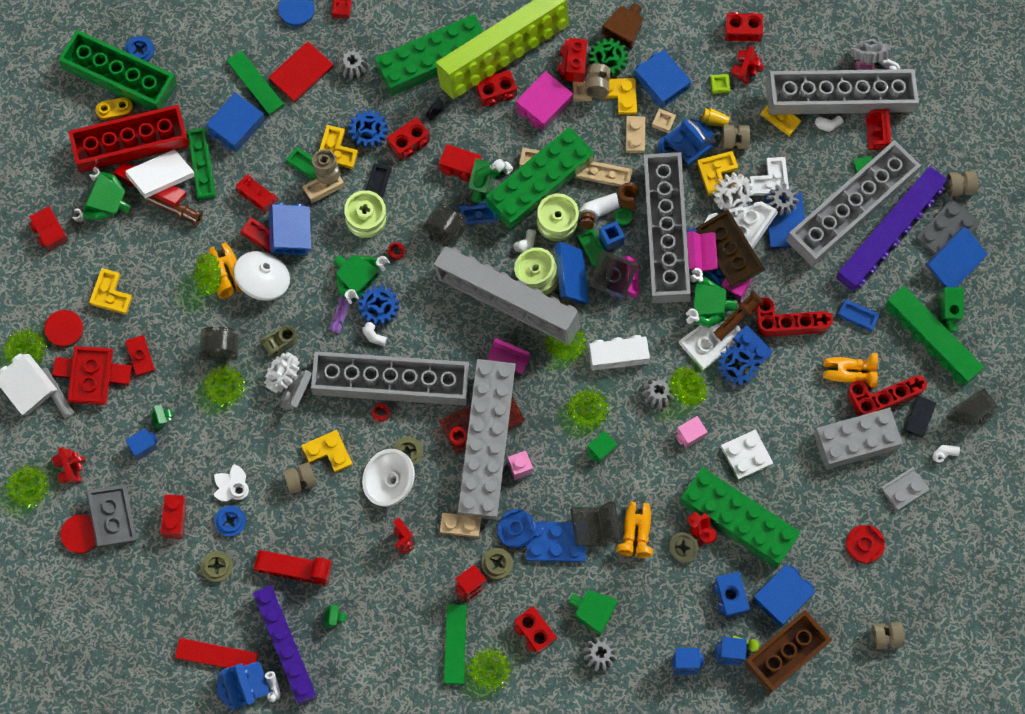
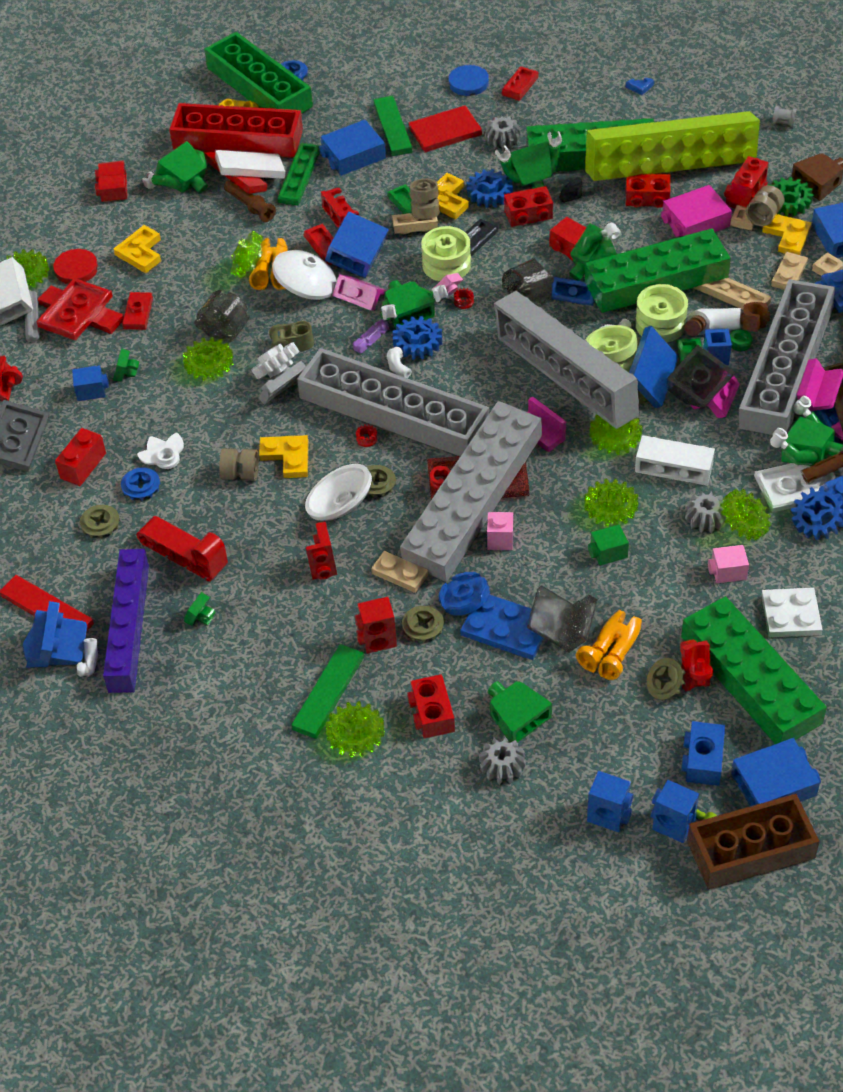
camera: 30 degrees right, 20 degrees down
none -> panel [332,274,387,311]
none -> bright pink plate [434,273,463,296]
none -> green torso [495,131,562,189]

